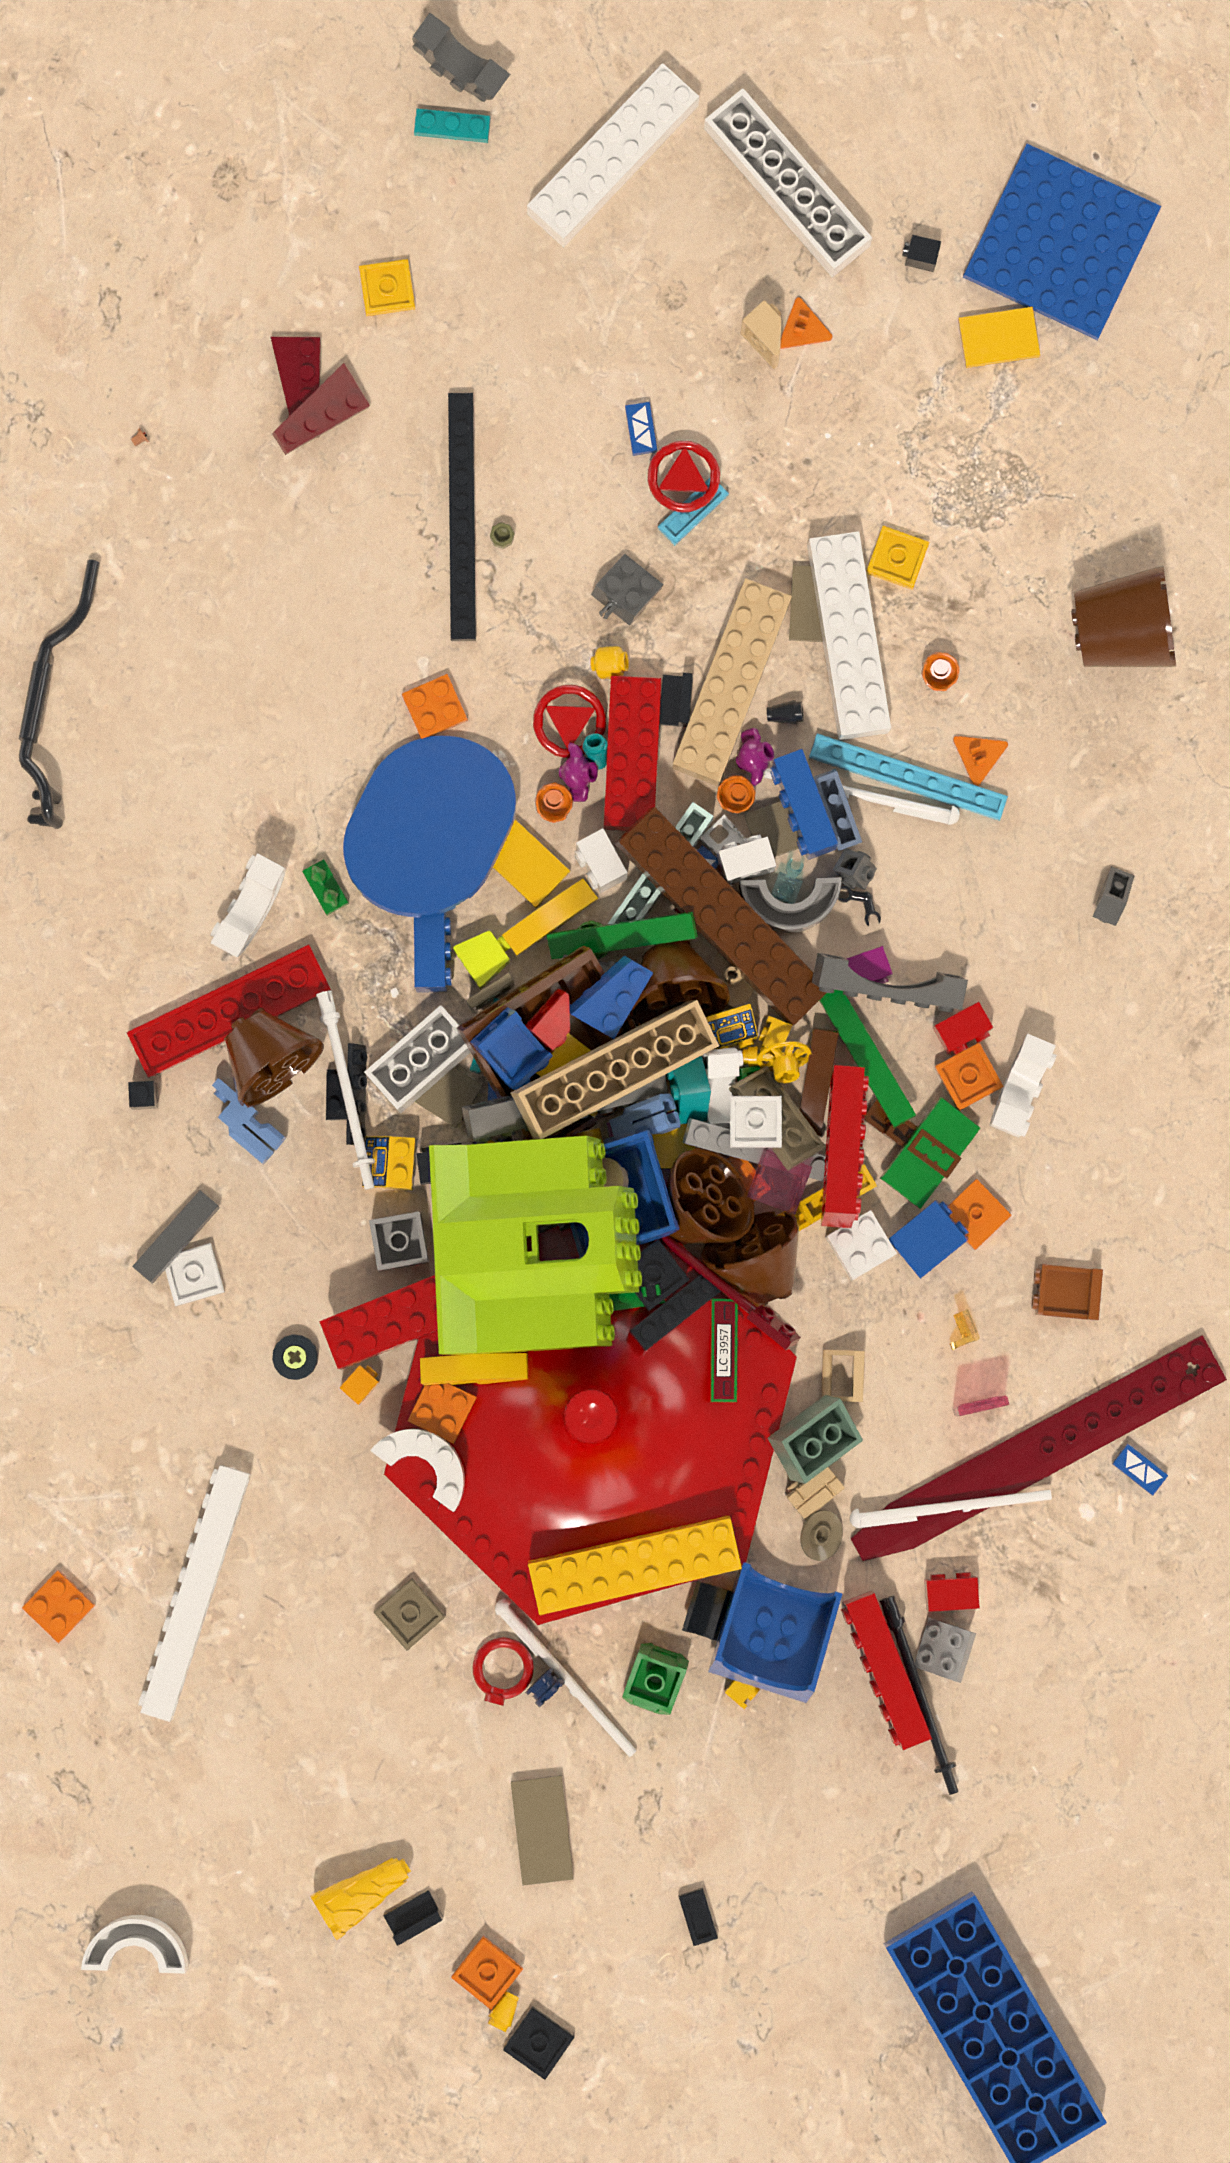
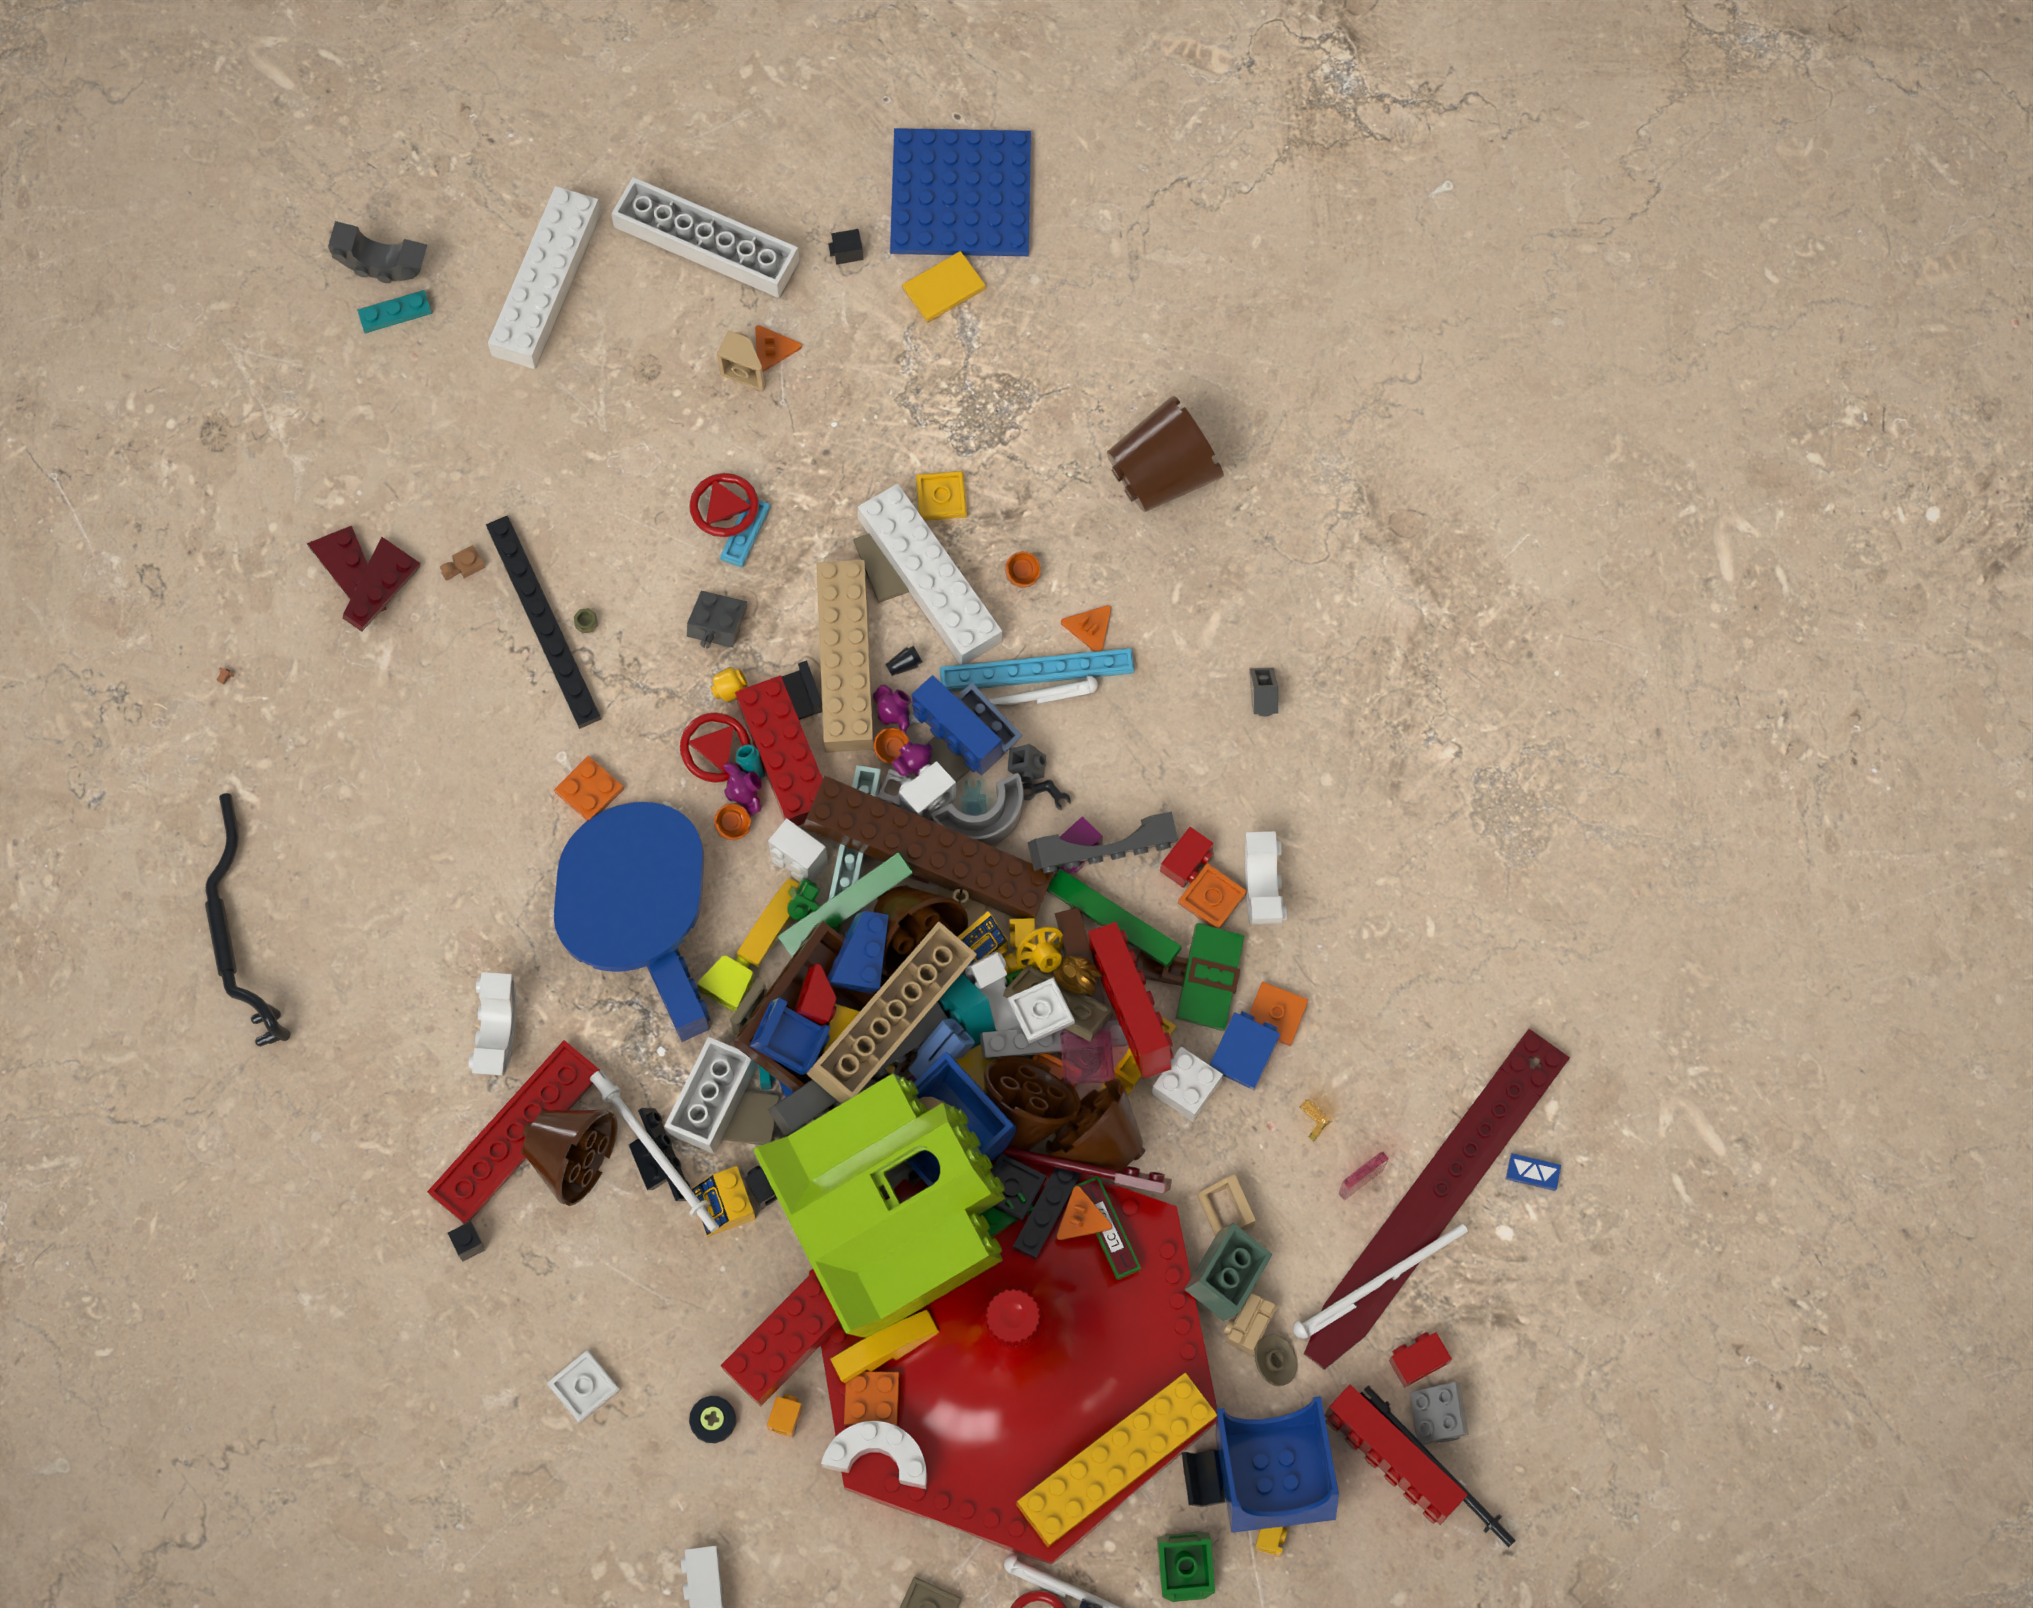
camera: 20 degrees left, 15 degrees down
dark grey tile [132,1190,220,1284] -> none
medium blue plate [212,1078,286,1165] -> none
green tile [302,859,349,916] -> none
yellow tile [359,259,415,317] -> none
light grey brick [369,1211,429,1272] -> none
yellow tile [493,819,570,908] -> none
blue tile [625,402,657,456] -> none
dark orange panel [1031,1264,1103,1321] -> none
none -> medium nougat plate [440,545,485,581]
none -> green hips [787,877,820,920]
none -> magenta piece [892,741,933,777]
none -> pearl gold hat [1054,955,1102,996]
none -> orange piece [1057,1186,1113,1240]

